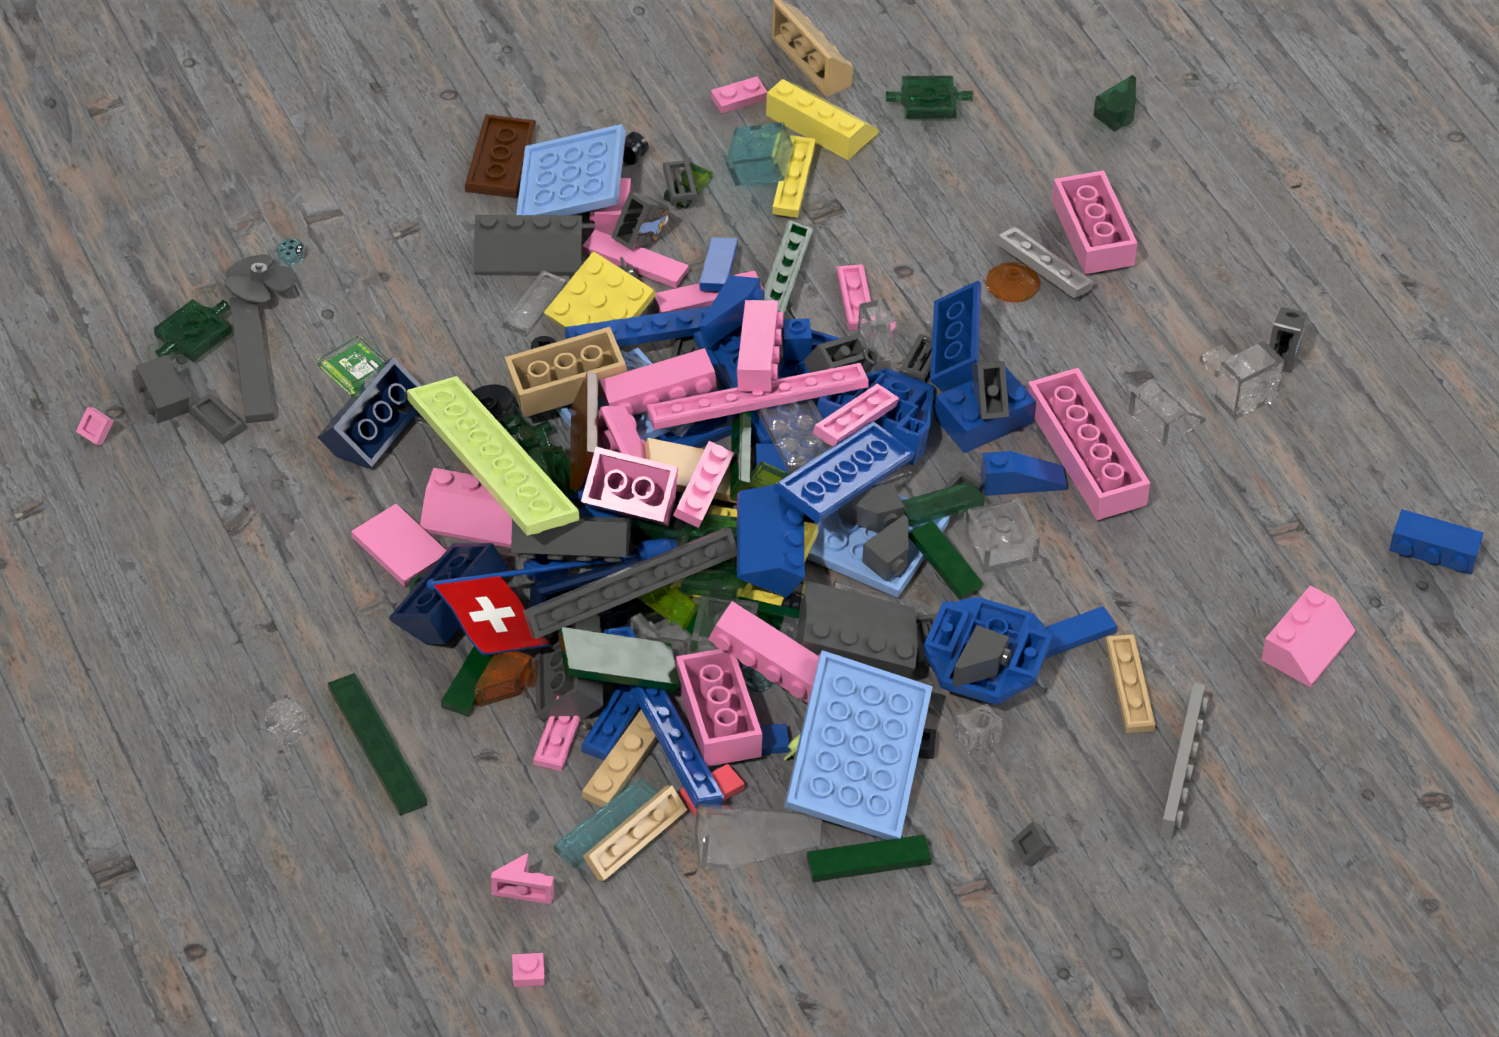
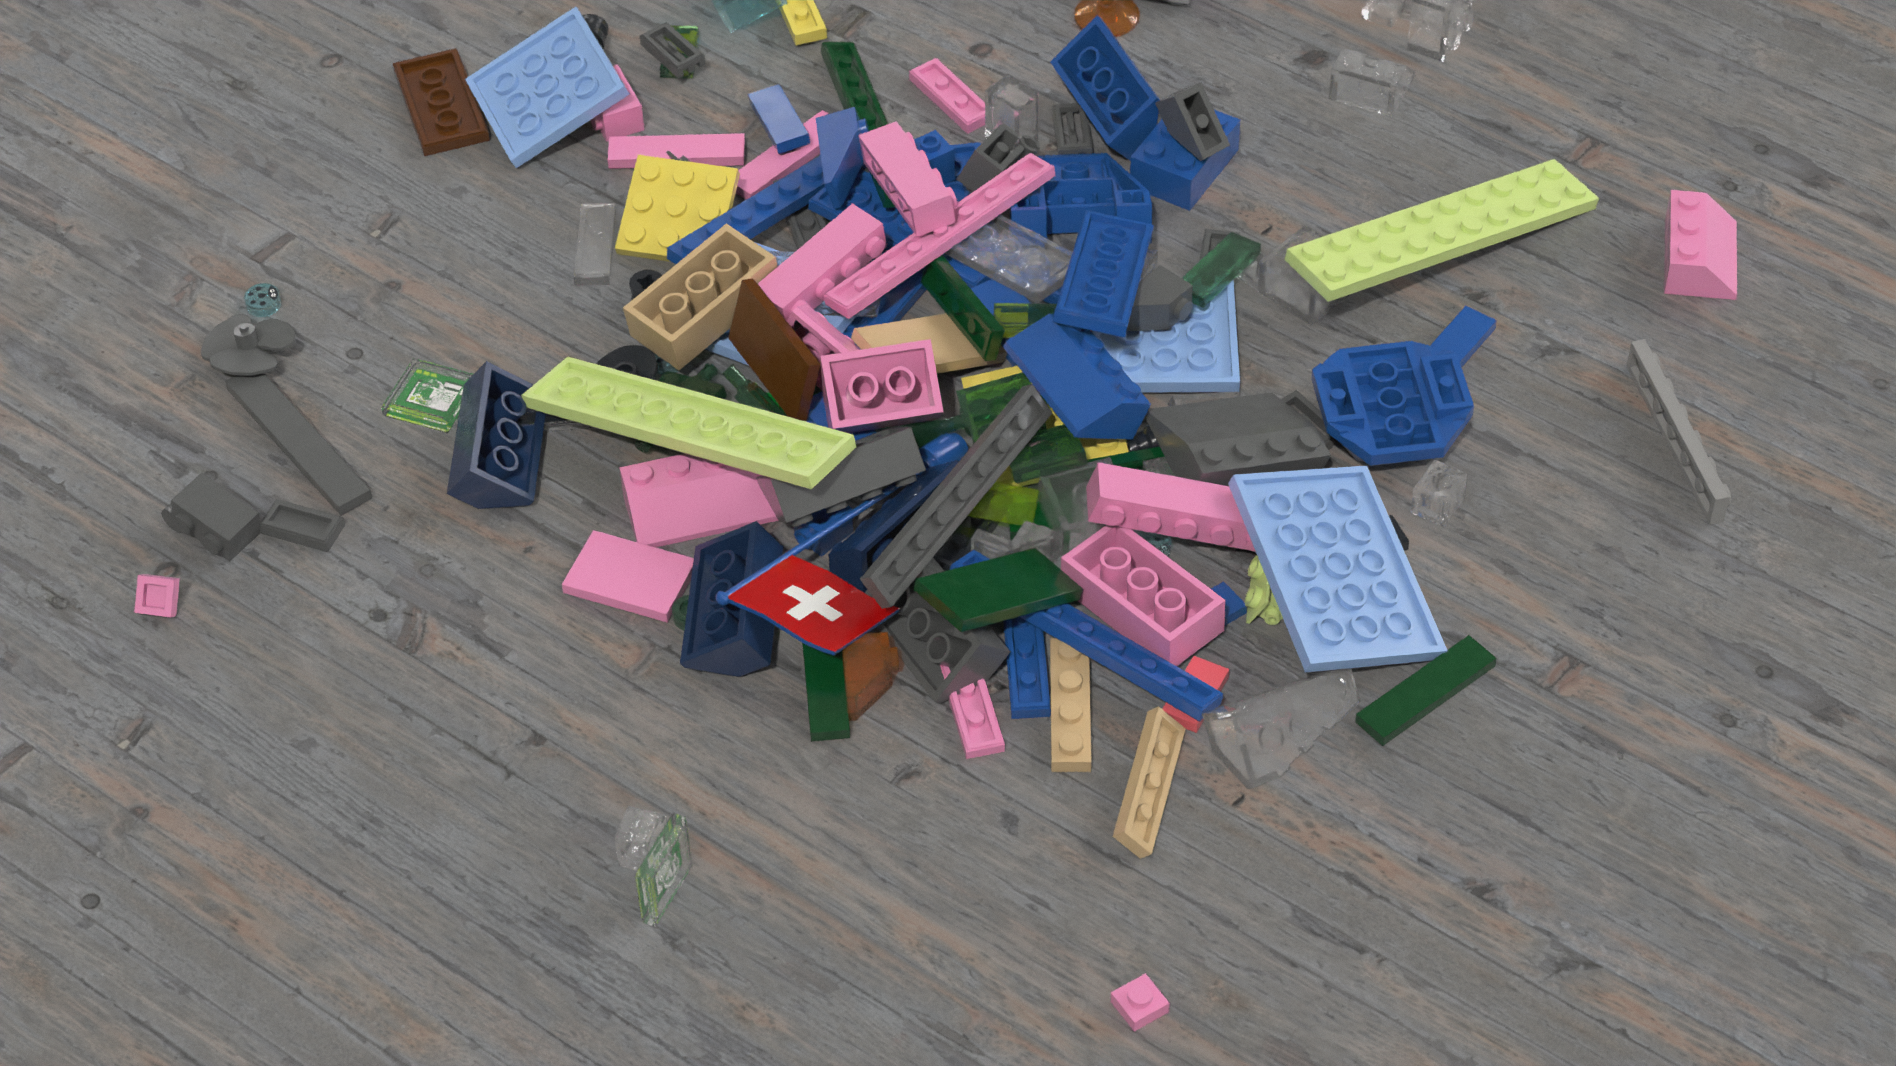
camera: 25 degrees left, 0 degrees up
clear green plate [154,299,232,362] -> none
clear green tile [328,673,427,816] -> none
dark grey slope [474,215,582,276] -> none
bright pink slope [491,854,554,904] -> none
clear light blue tile [554,778,658,868] -> none
dark grey torso [611,192,669,250] -> none
bright pink plate [673,441,734,528] -> none
bright pink plate [813,384,899,447] -> none
dark grey slope [862,515,908,581] -> none
dark green tile [908,520,984,600] -> none
dark grey slope [953,625,1012,687] -> none
blue slope [980,451,1067,496] -> none
dark grey plate [1011,822,1052,866] -> none
bright pink brick [1027,368,1150,520] -> none
tan tile [1105,634,1155,733] -> none
blue brick [1389,509,1484,574] -> none
none -> clear tile [634,813,693,927]
none -> yellowish green plate [1284,159,1599,302]

